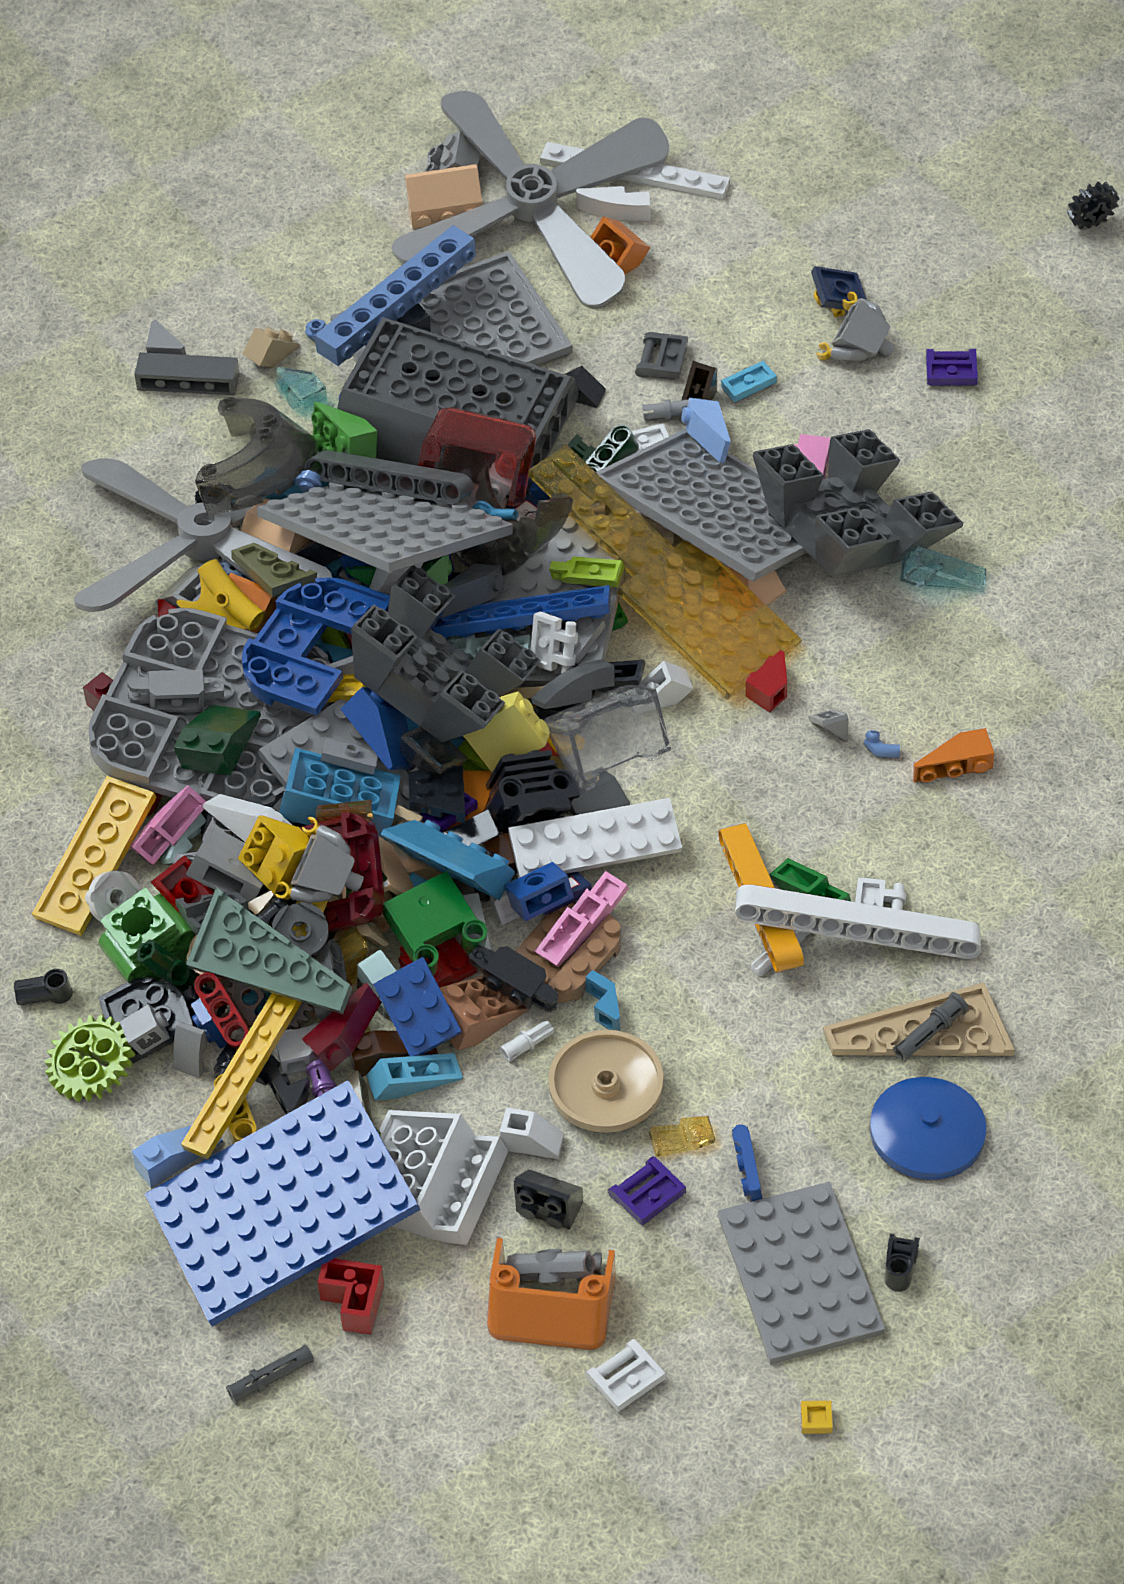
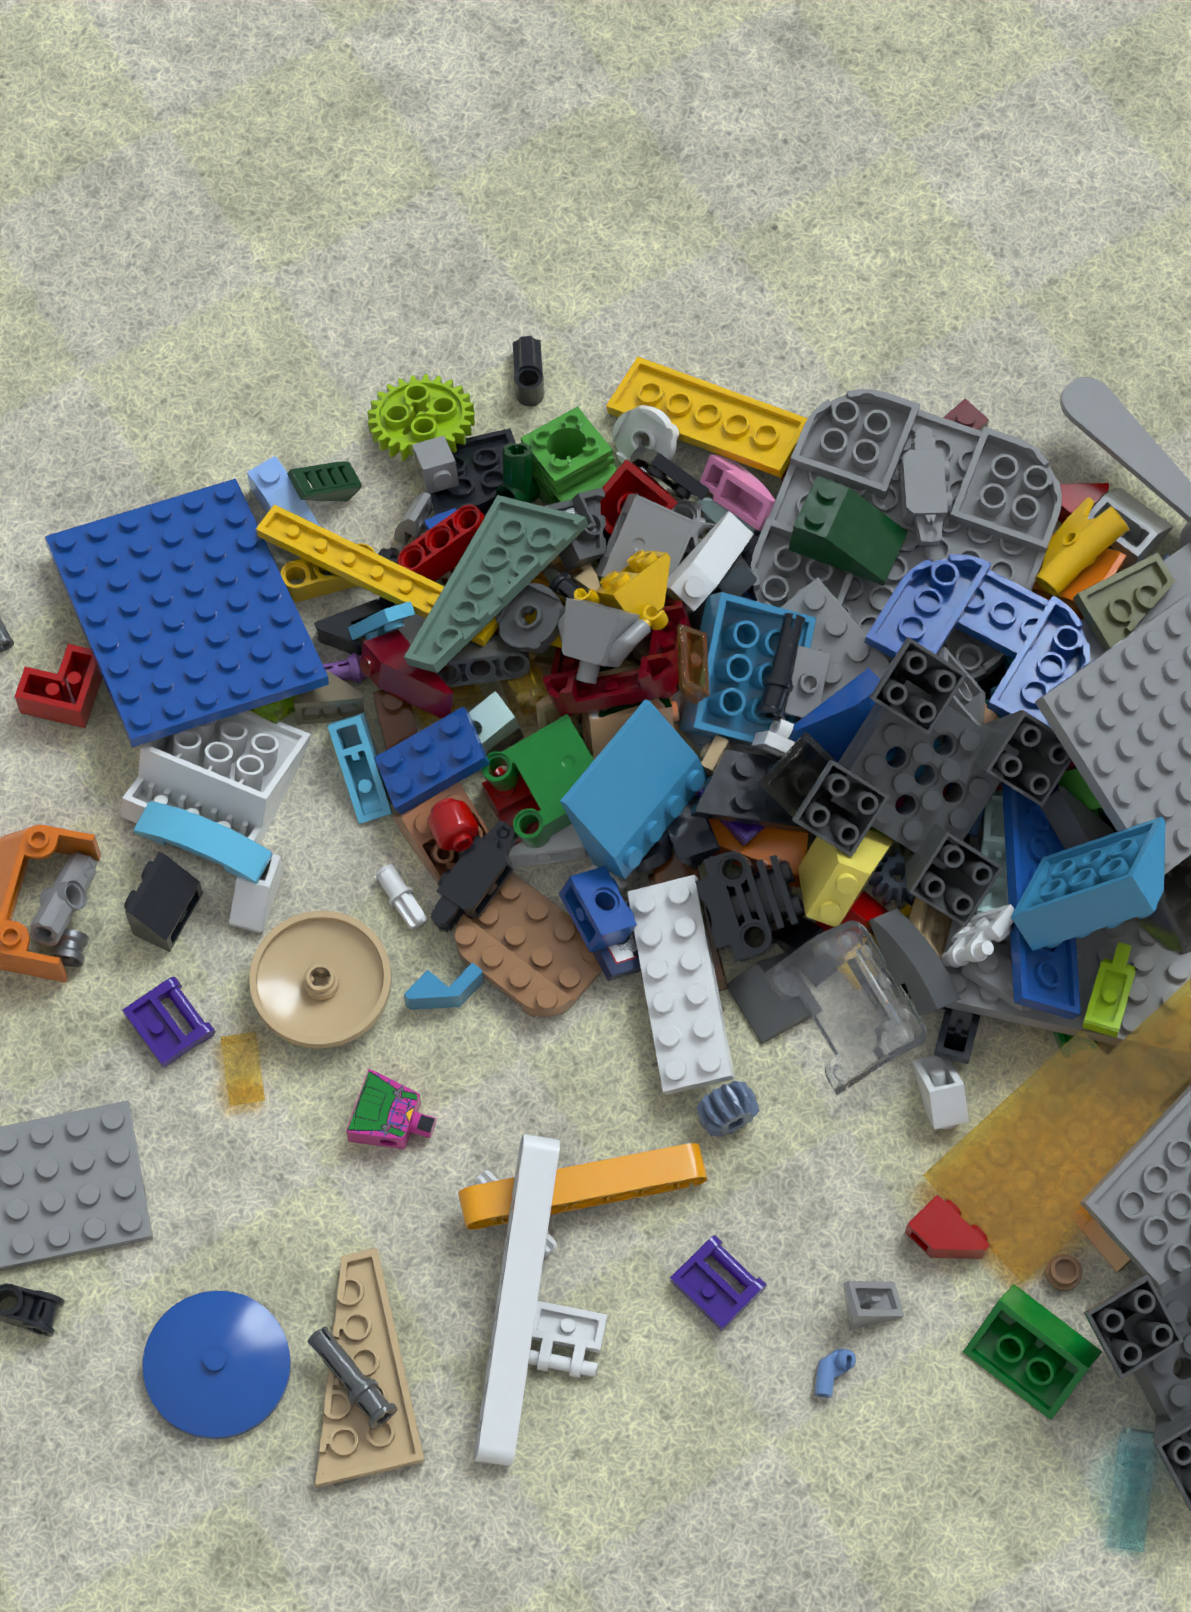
camera: 90 degrees right, 15 degrees up
bright pink slope [535,871,629,967] -> none
blue hinge [732,1124,763,1202] -> none
green slope [769,858,852,902] -> none
orange slope [913,728,994,783] -> none
none -> medium azure slope [133,801,273,884]
none -> dark green slope [287,461,362,502]
none -> torso [346,1069,437,1149]
none -> medium azure plate [348,601,415,640]
none -> red head [427,798,479,852]
none -> black plate [630,446,709,500]
none -> dark purple plate [670,1235,767,1331]
none -> sand blue gear [696,1081,759,1137]
none -> white tile [751,719,799,758]
none -> black pin [755,613,806,720]
none -> green slope [963,1284,1103,1420]
none -> dark azure slope [1011,816,1166,951]
none -> medium nougat plate [1045,1254,1082,1291]

